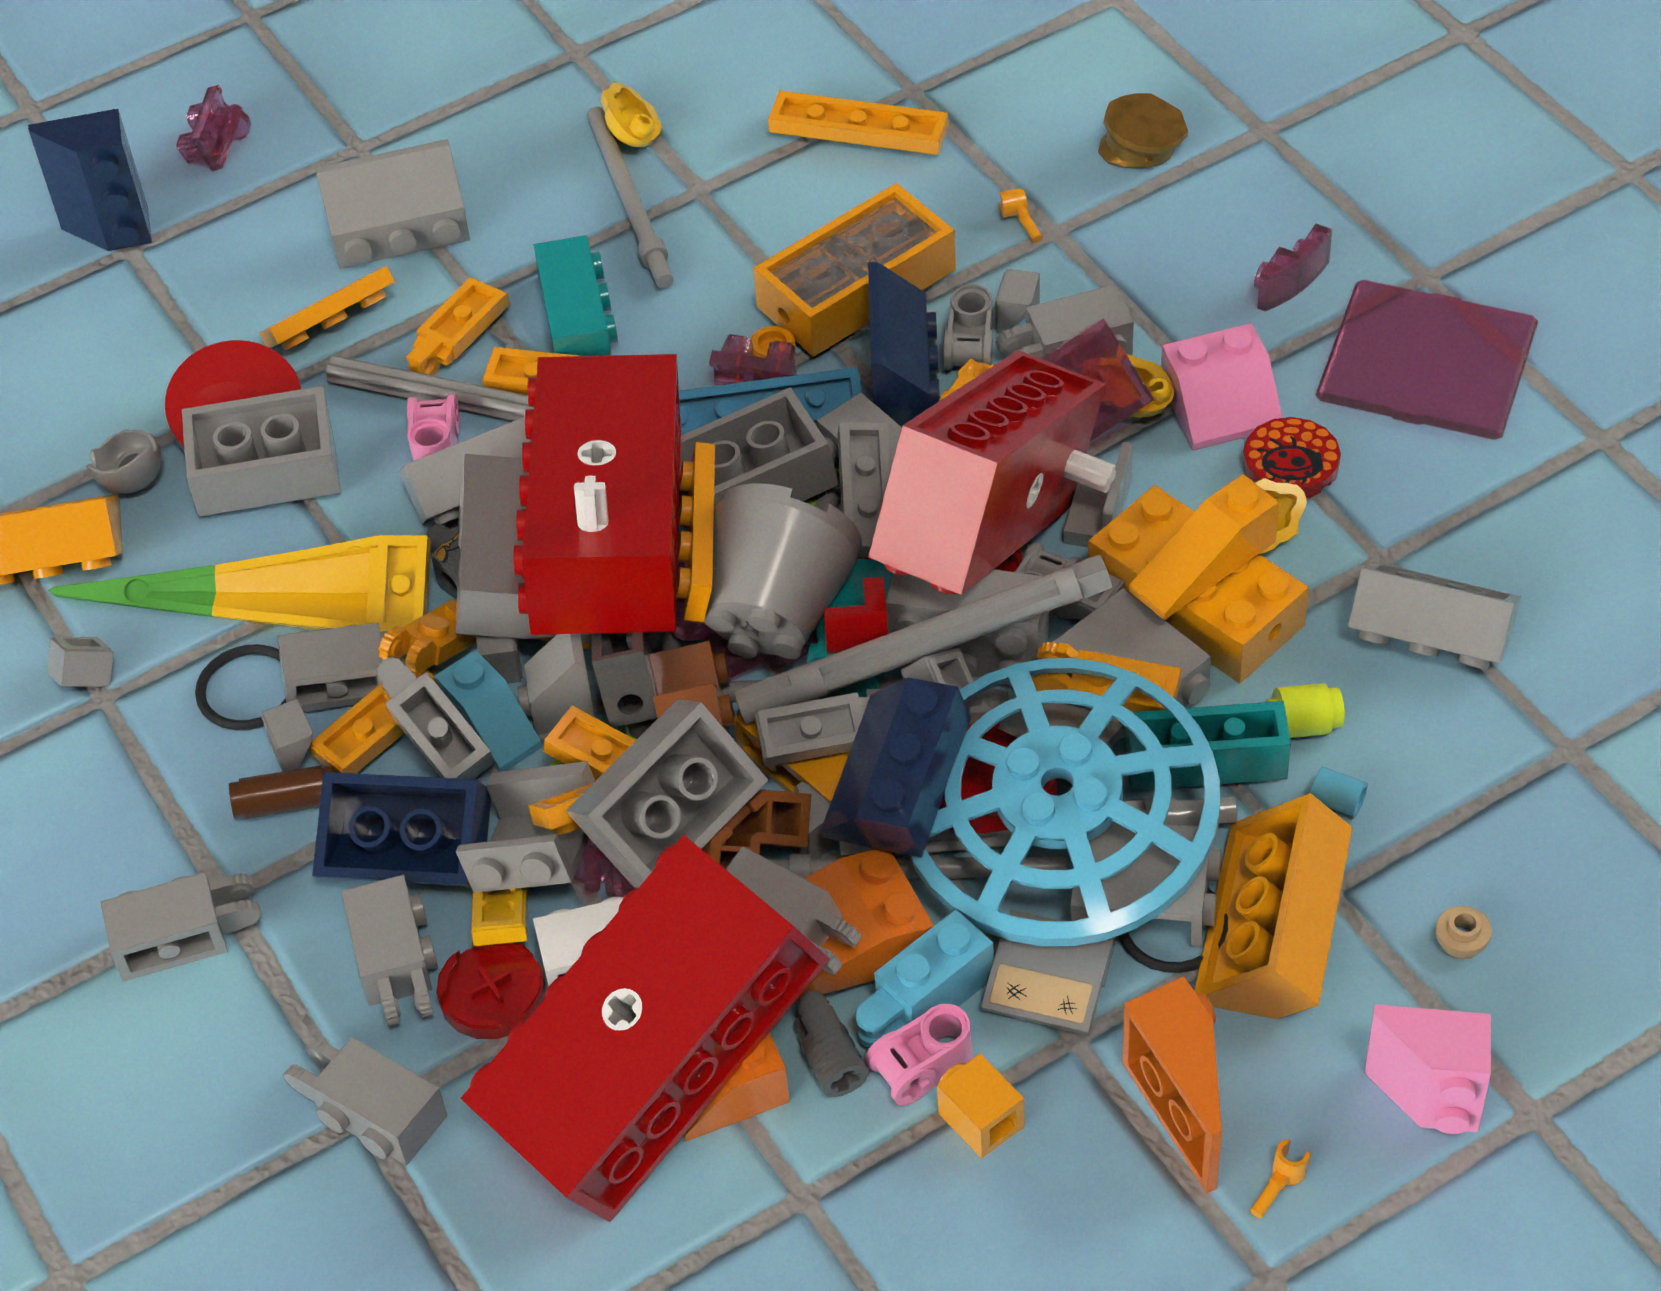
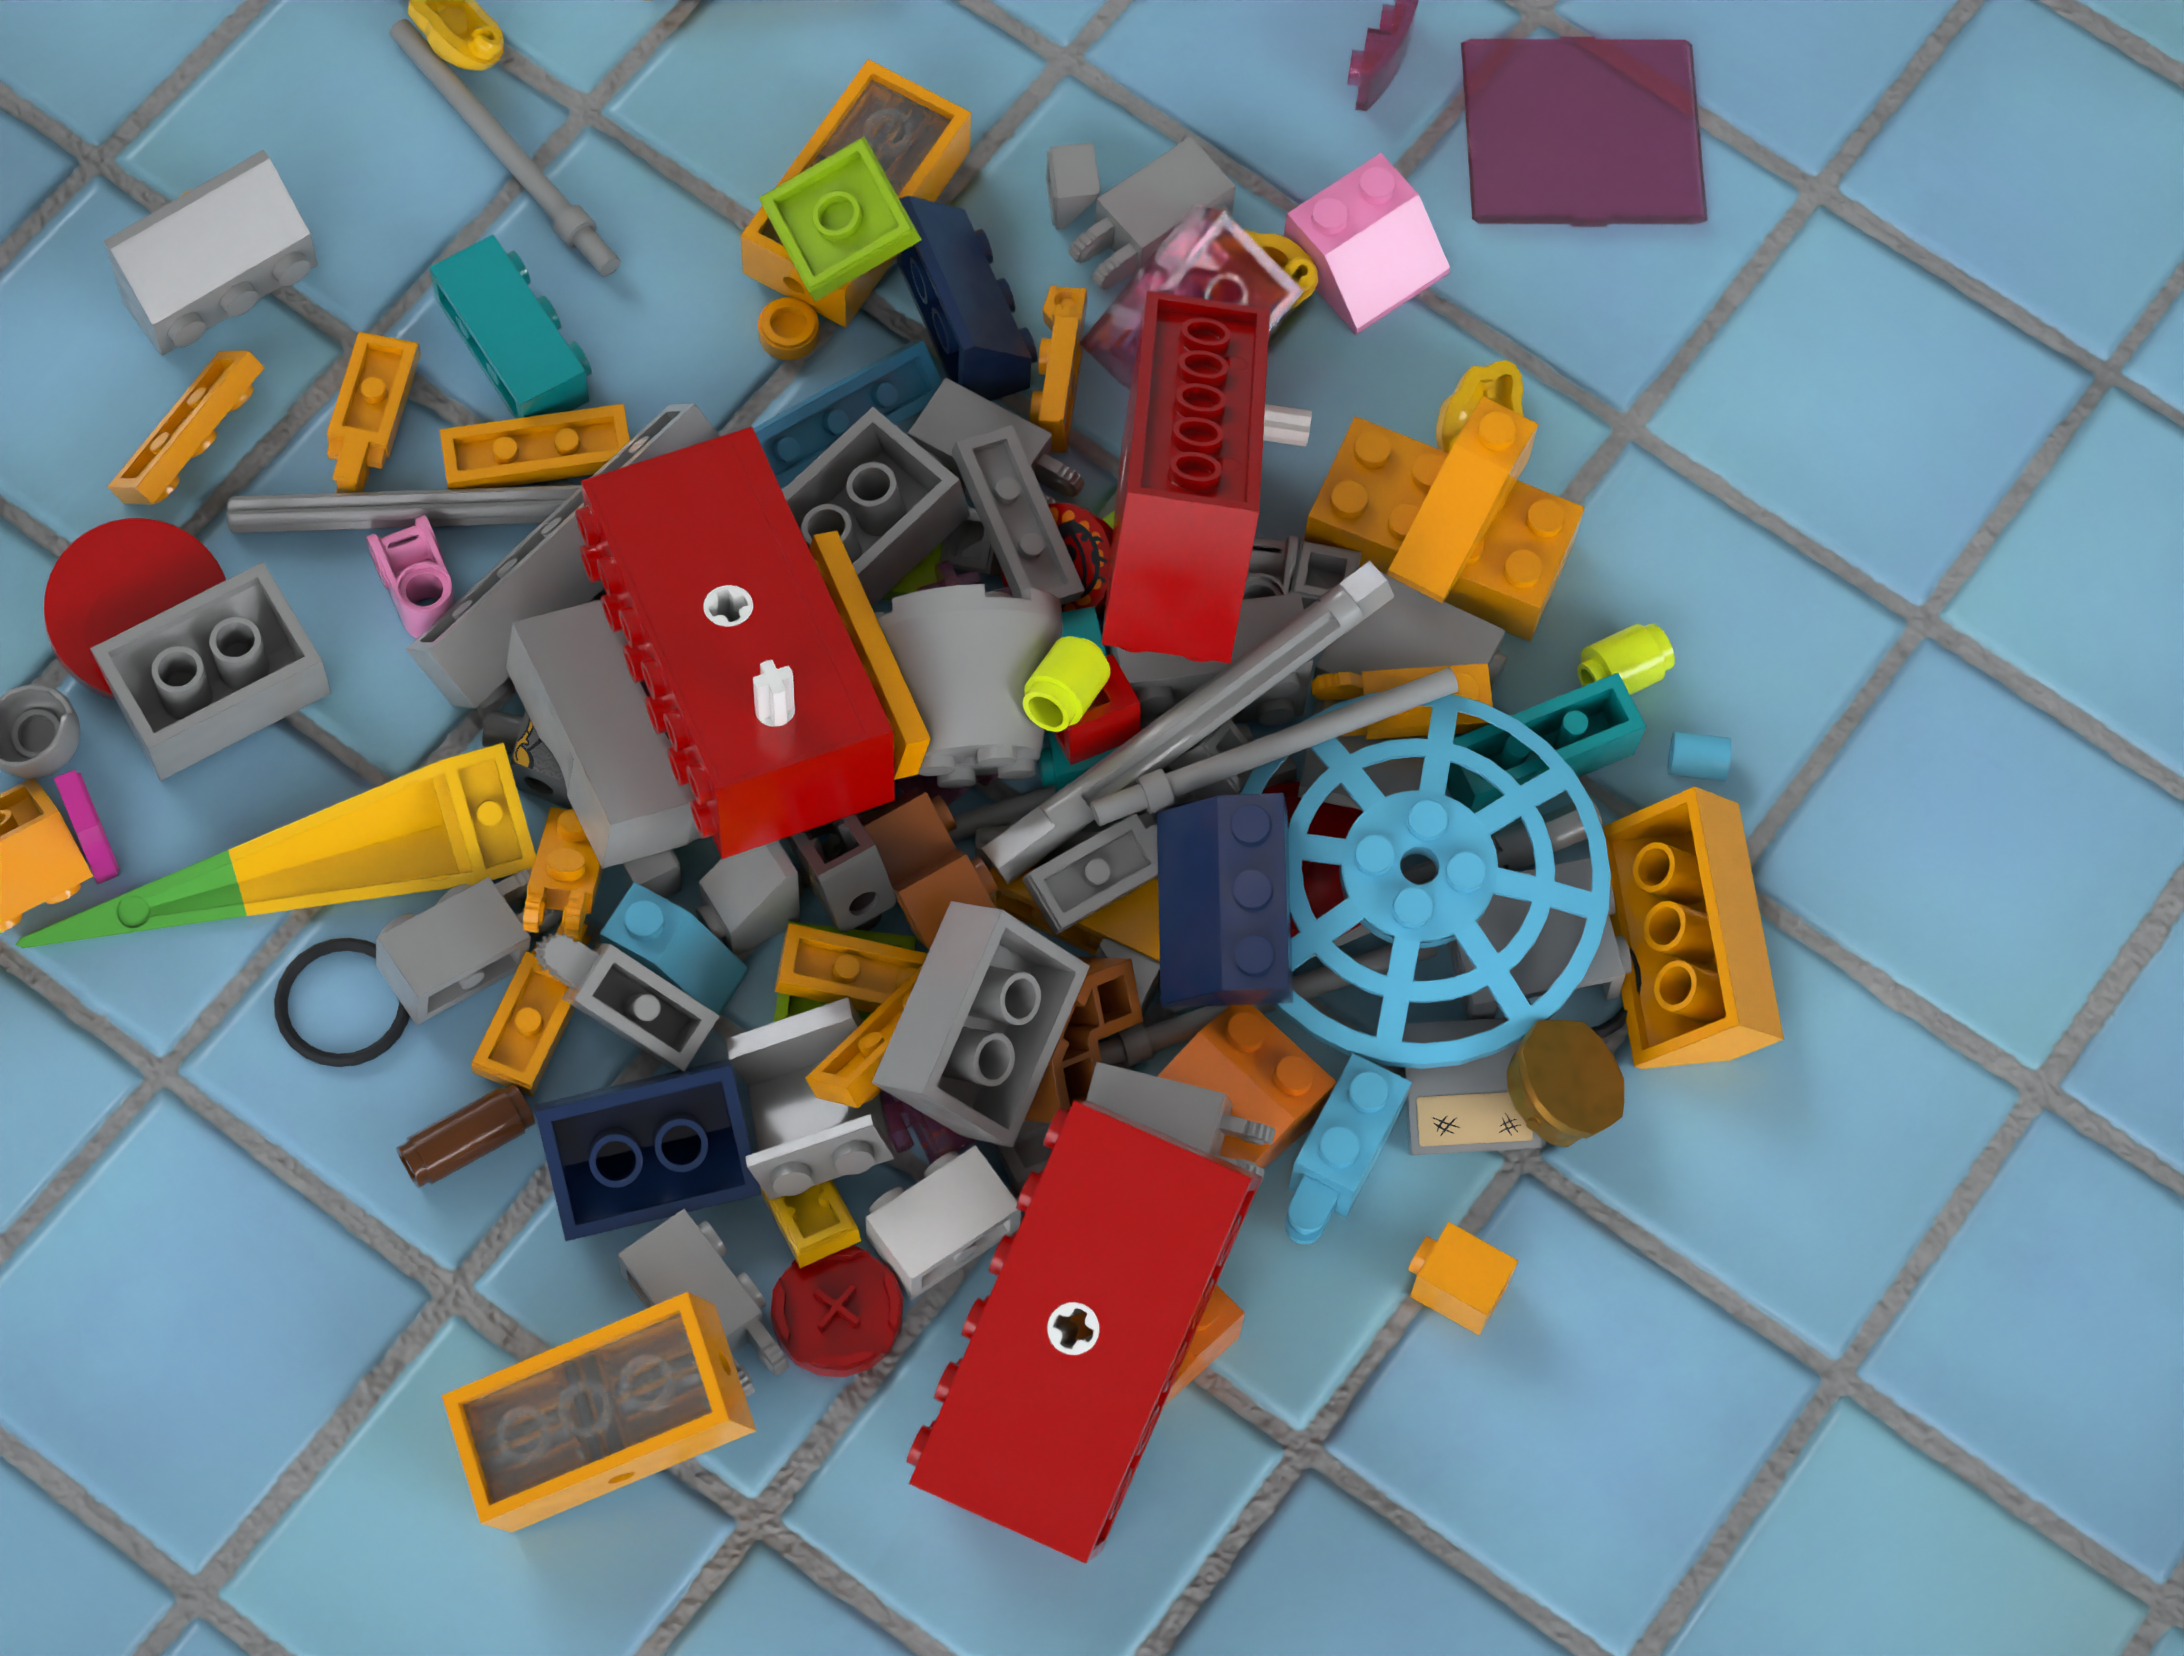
camera: 30 degrees left, 15 degrees up
light grey slope [47,636,114,687] -> none
light grey hinge [100,872,262,982] -> none
light grey slope [261,699,313,771] -> none
light grey hinge [283,1037,447,1166] -> none
clear pink hips [709,334,797,385] -> none
dark grey hinge [794,989,869,1097] -> none
bright pink piece [864,1004,973,1106] -> none
light grey piece [944,284,993,370] -> none
light orange hand [999,188,1043,243] -> none
light grey panel [1063,442,1133,548] -> none
orange slope [1122,976,1222,1194] -> none
tile [1243,417,1341,498] -> none
light orange hand [1250,1139,1310,1219] -> none
light grey slope [1348,562,1521,669] -> none
bright pink slope [1365,1004,1491,1134] -> none
tan plate [1436,906,1492,959] -> none
none -> dark pink tile [54,770,120,884]
none -> brick [442,1292,757,1533]
none -> lime tile [758,136,922,302]
none -> neon yellow brick [1022,636,1111,732]
none -> light grey bar [1090,667,1459,826]
none -> pearl gold hat [1506,1020,1625,1147]

